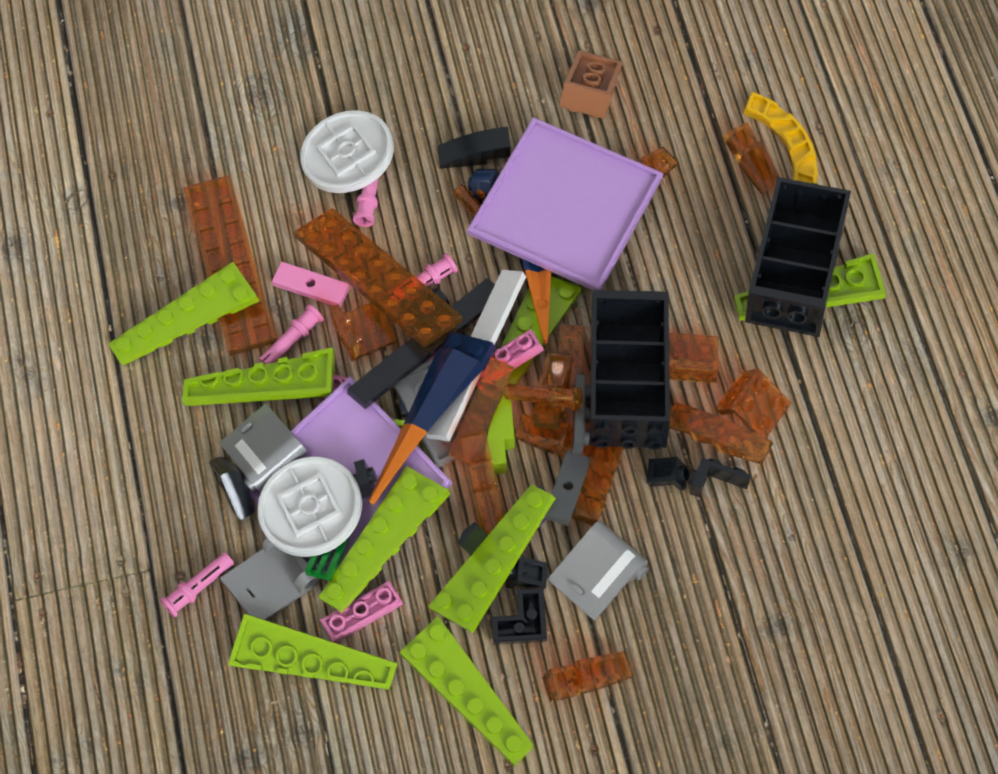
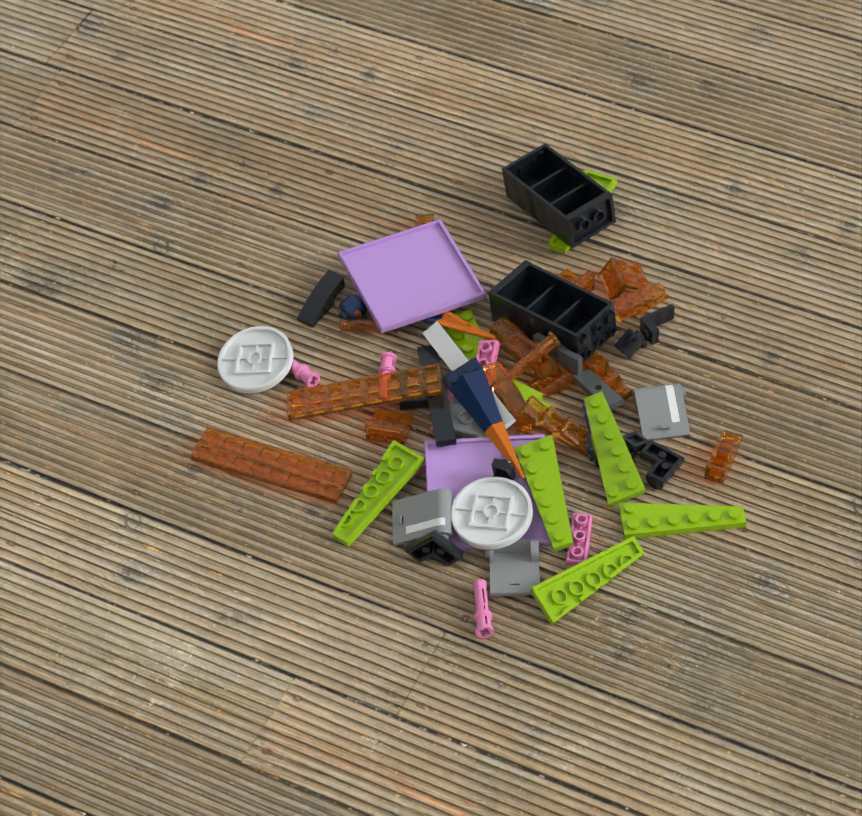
camera: 50 degrees left, 15 degrees down
lime wing [108,262,260,366] -> none
bright pink pin [258,304,324,365] -> none
bright pink tile [272,262,350,308] -> none
green tile [305,537,350,581] -> none
nougat slope [559,50,623,119] -> none
clear orange slope [723,122,780,194] -> none
yellow tile [744,92,818,184] -> none

